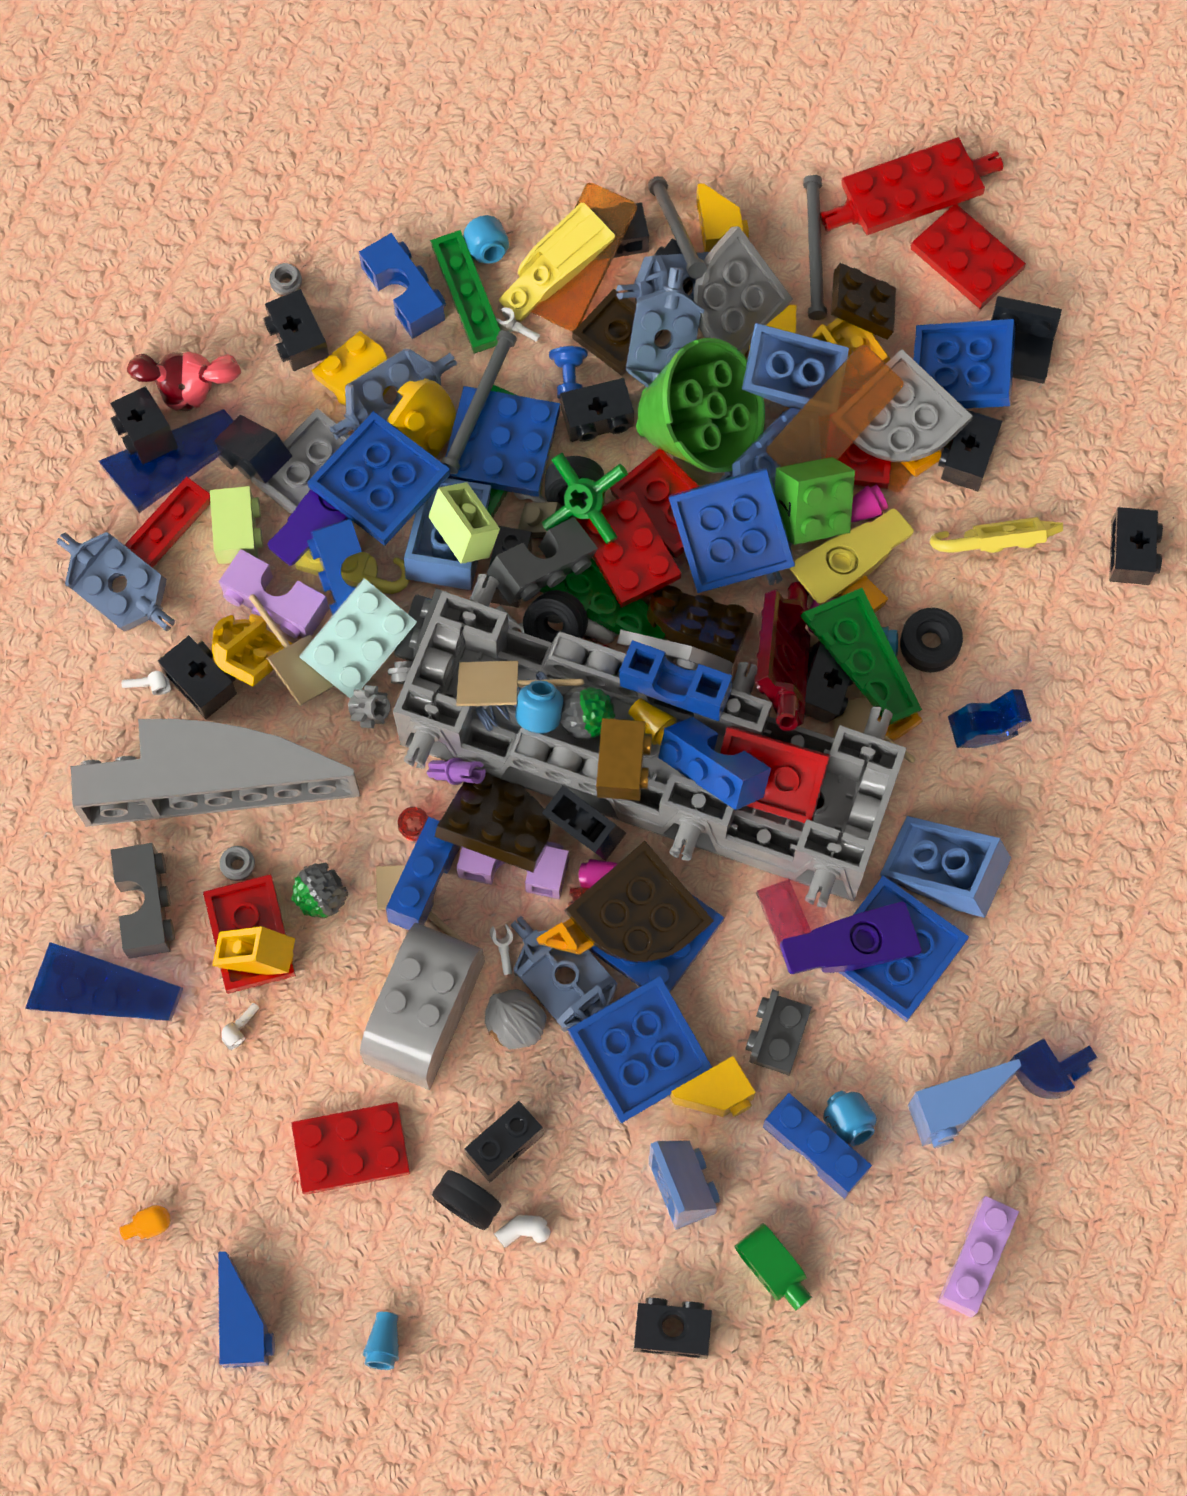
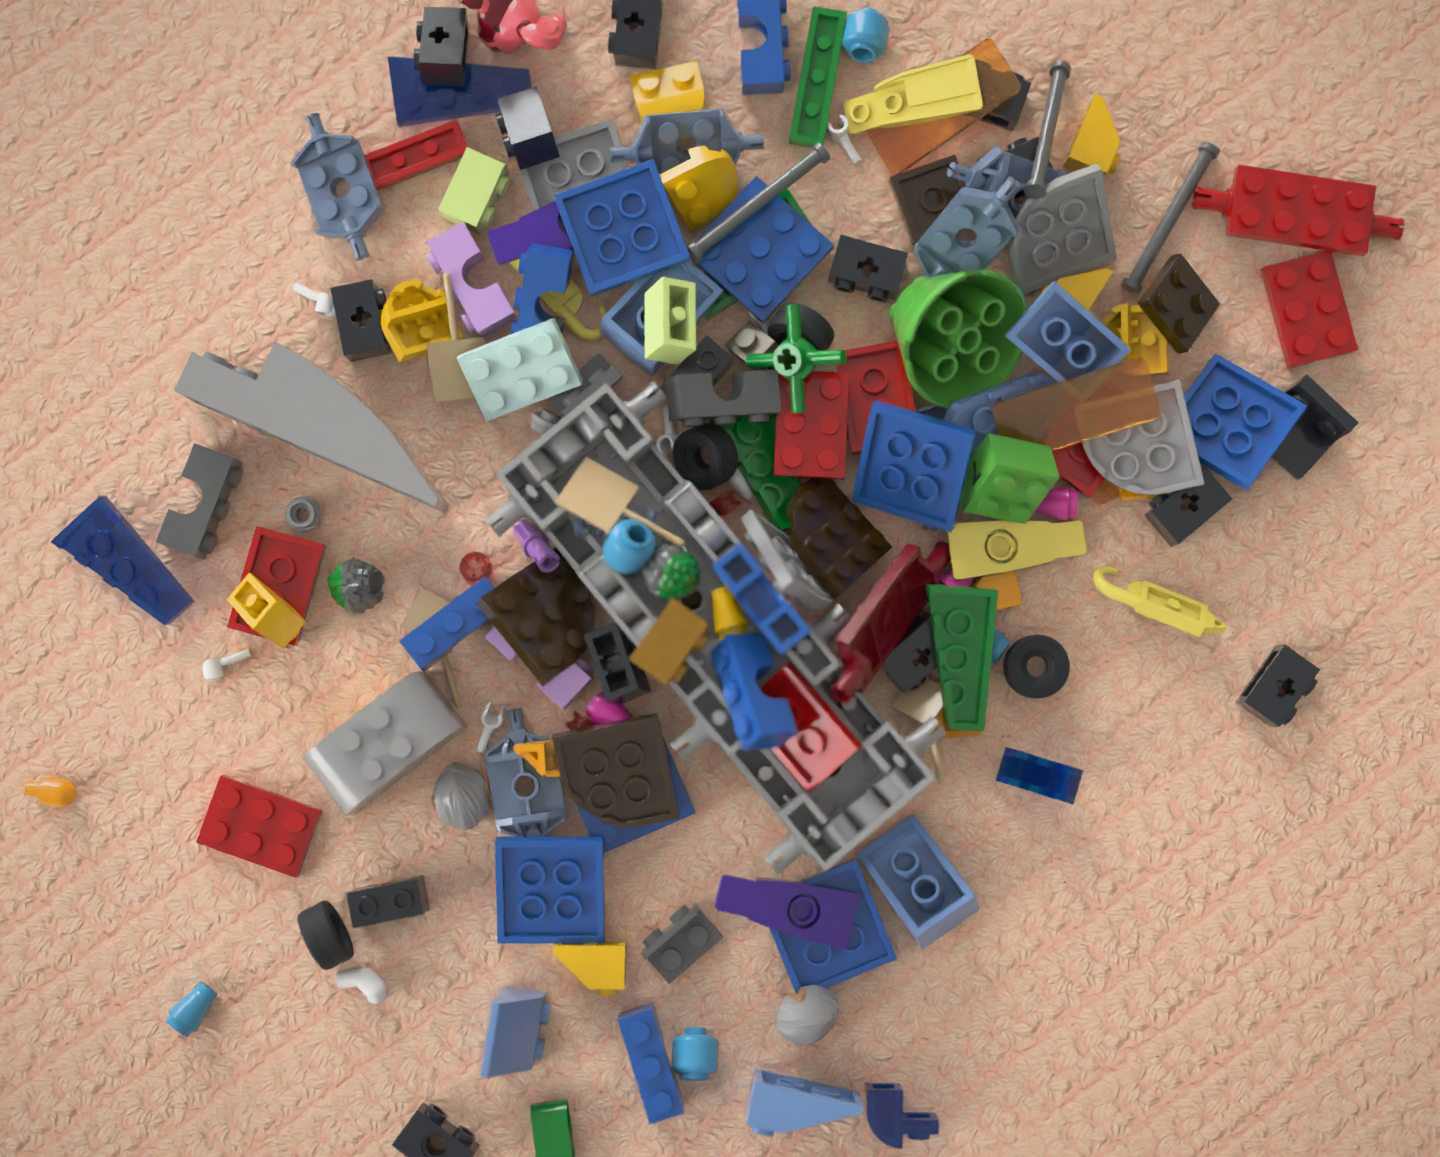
camera: 30 degrees right, 15 degrees up
blue slope [218,1251,275,1368] -> none
light grey gear [348,685,390,728] -> none
blue piece [549,346,588,399] -> none
clear pink plate [756,879,811,958] -> none
none -> light grey hair [775,985,839,1045]

